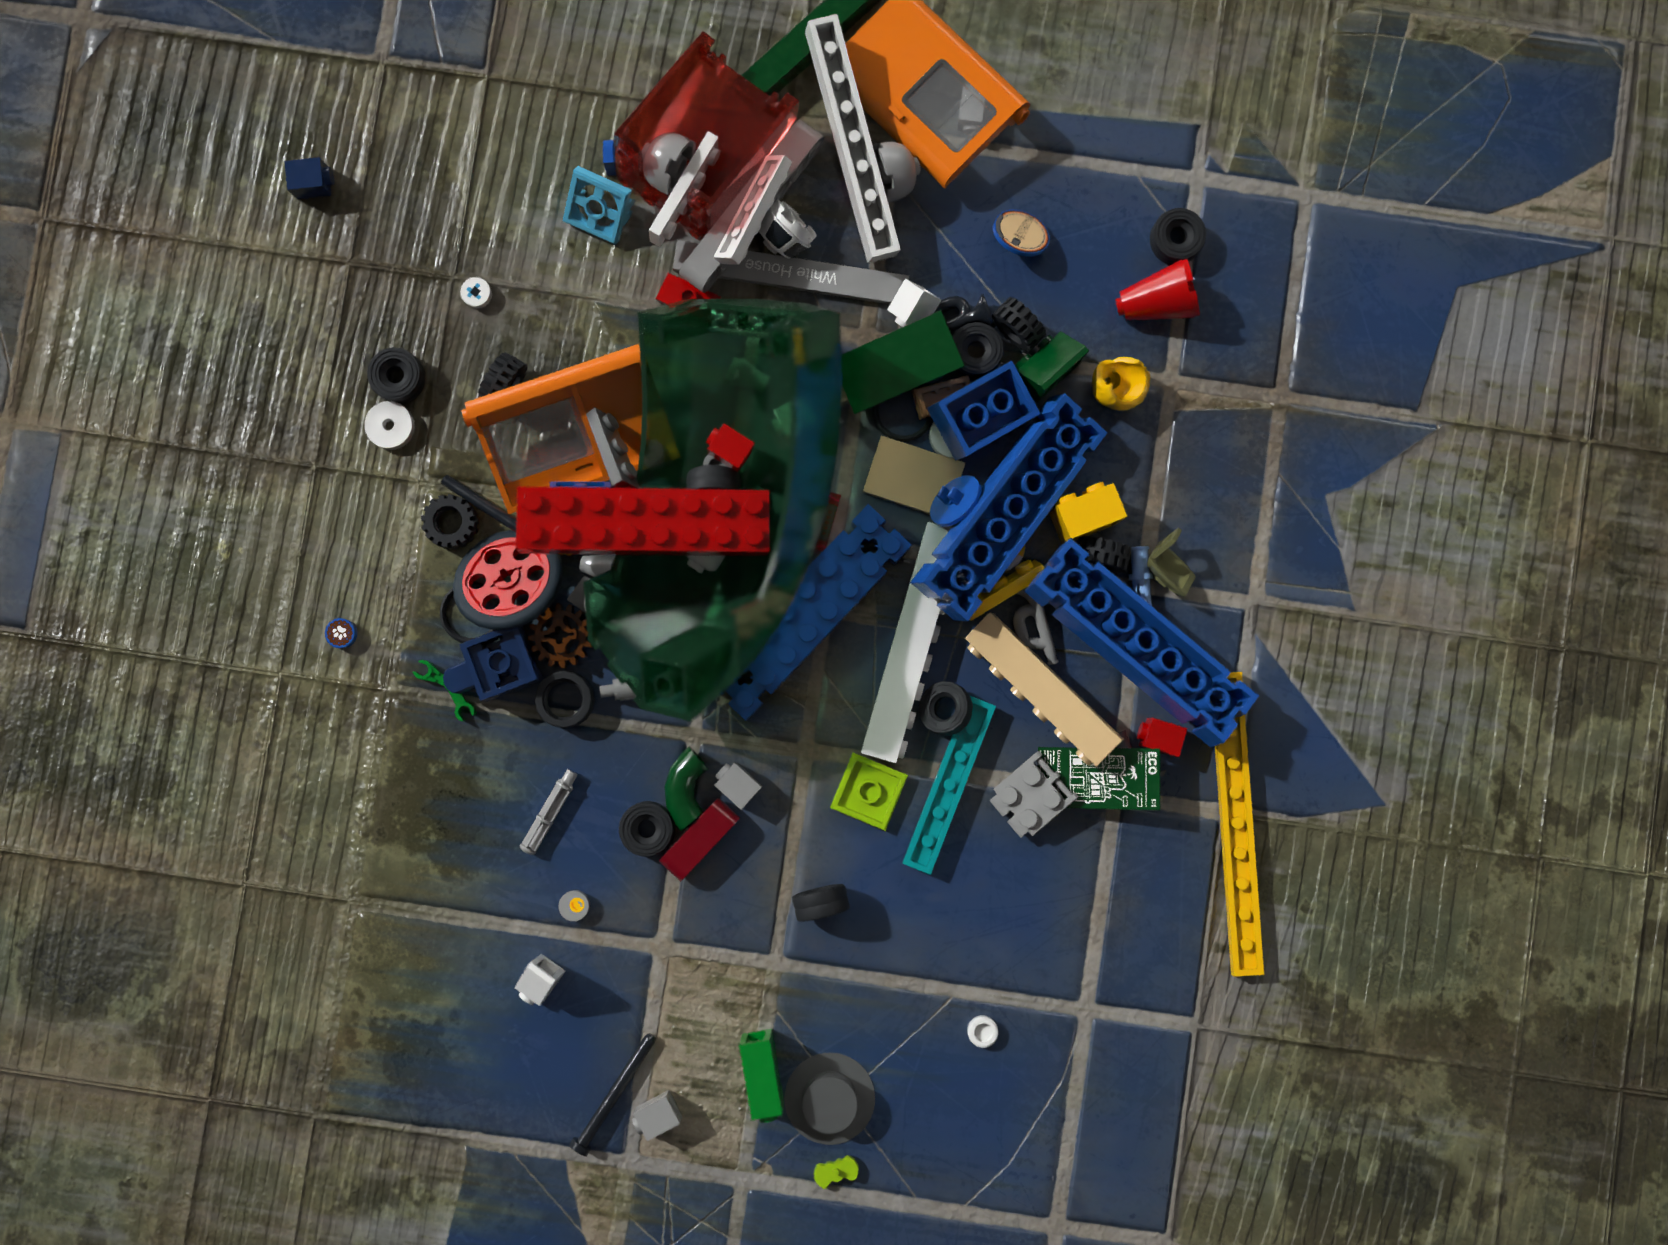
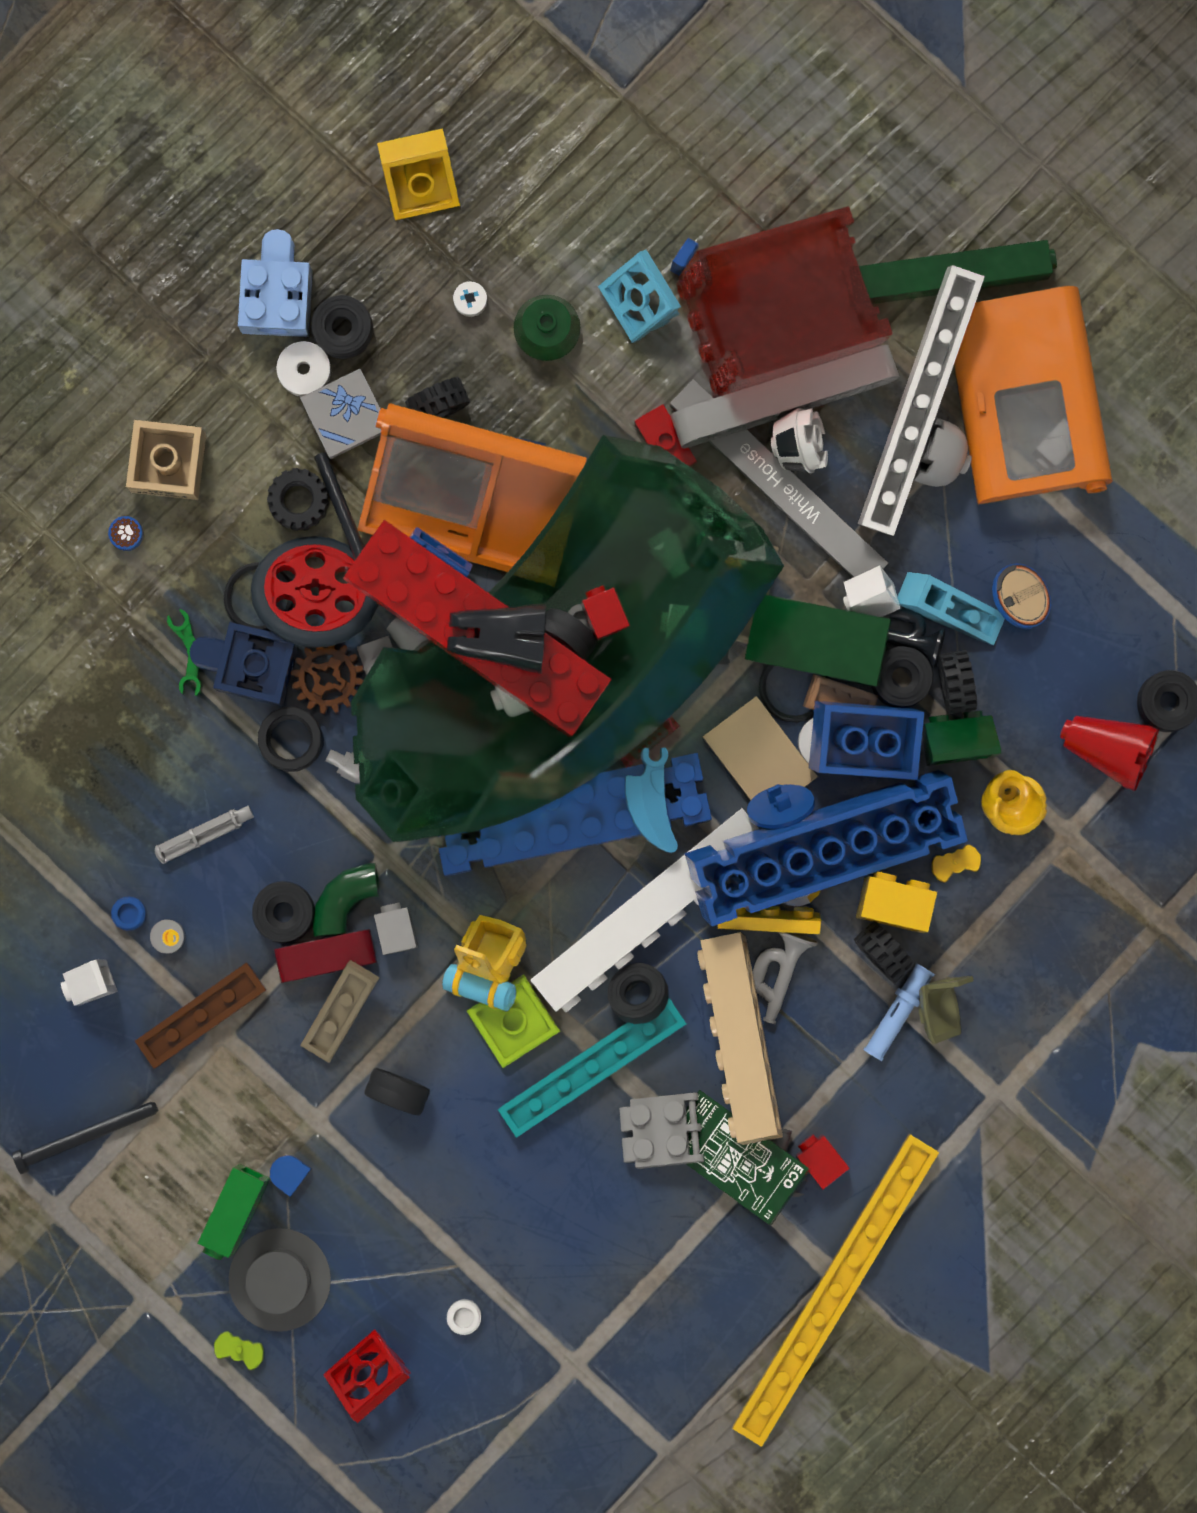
camera: 35 degrees right, 0 degrees up
dark blue brick [285,157,335,199] -> none
dark grey plate [586,408,640,488] -> none
light grey brick [632,1090,683,1141] -> none
light grey cylinder [640,133,696,195] -> none
white plate [649,131,721,247] -> none
white plate [714,155,792,265] -> none
blue brick [1024,538,1259,747] -> none
none -> blue tile [111,897,147,931]
none -> tan brick [126,420,206,500]
none -> reddish brown plate [135,962,267,1069]
none -> light blue brick [238,229,313,337]
none -> blue tile [270,1155,312,1197]
none -> light grey tile [300,369,381,459]
none -> dark tan tile [300,960,380,1063]
none -> red piece [323,1329,411,1423]
none -> yellow slope [377,128,460,220]
none -> yellow piece [442,915,527,1012]
none -> black piece [447,604,547,674]
none -> dark green cone [514,295,581,361]
none -> dark azure piece [625,748,678,853]
none -> medium azure slope [898,572,1005,646]
none -> yellow piece [931,844,981,883]

